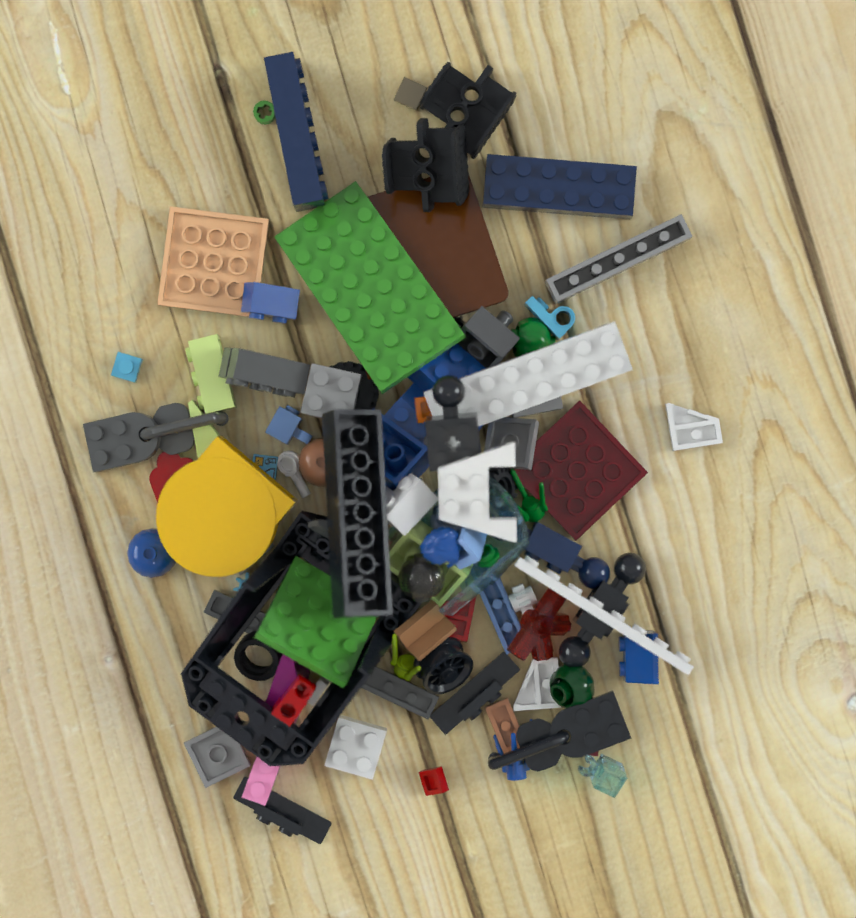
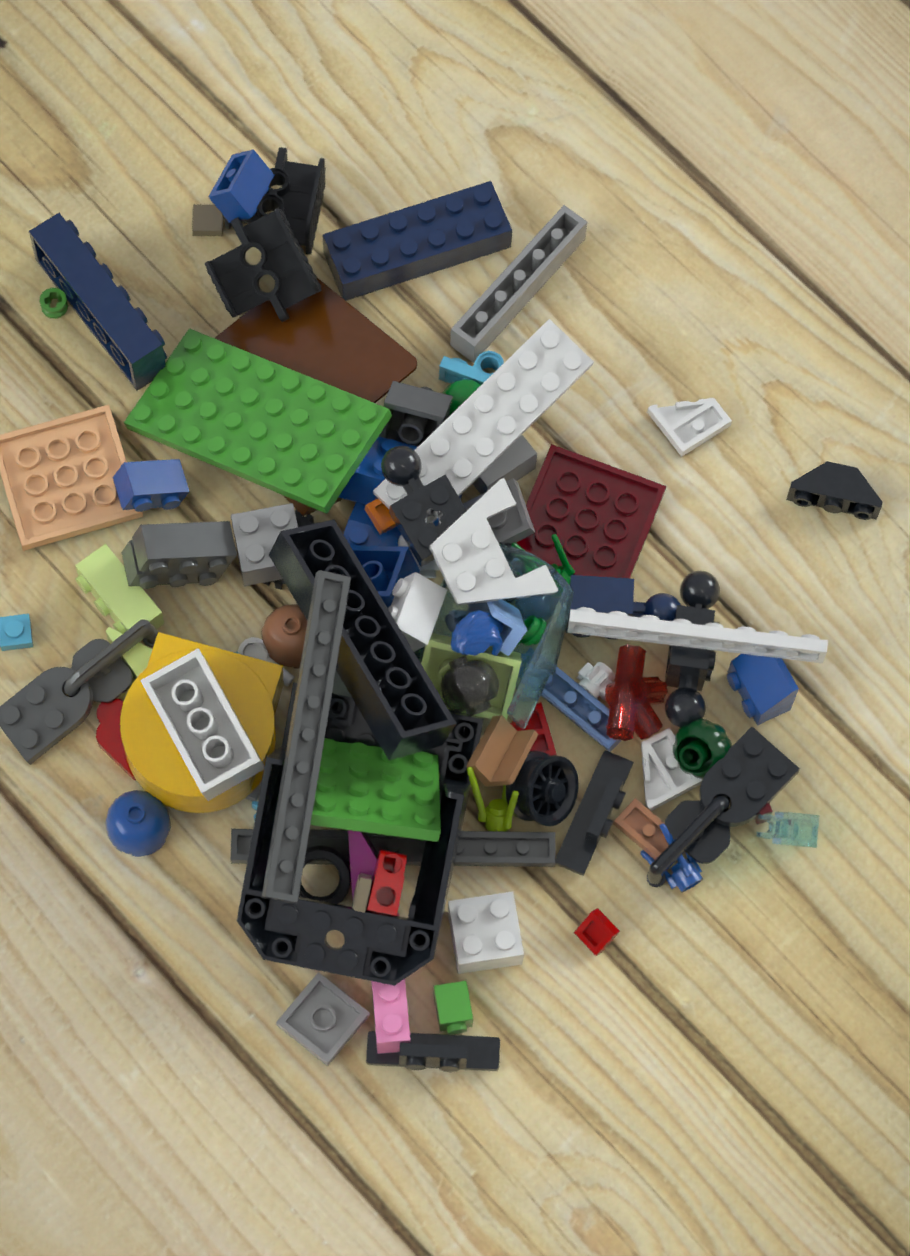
camera: 30 degrees left, 20 degrees down
medium blue brick [265,405,313,445] -> none
white tile [308,677,330,706] -> none
none -> white brick [140,648,265,801]
none -> blue brick [208,149,274,223]
none -> dark grey plate [262,570,351,904]
none -> dark tan tile [352,873,372,913]
none -> bright green brick [433,981,473,1035]
none -> black slope [786,461,883,520]

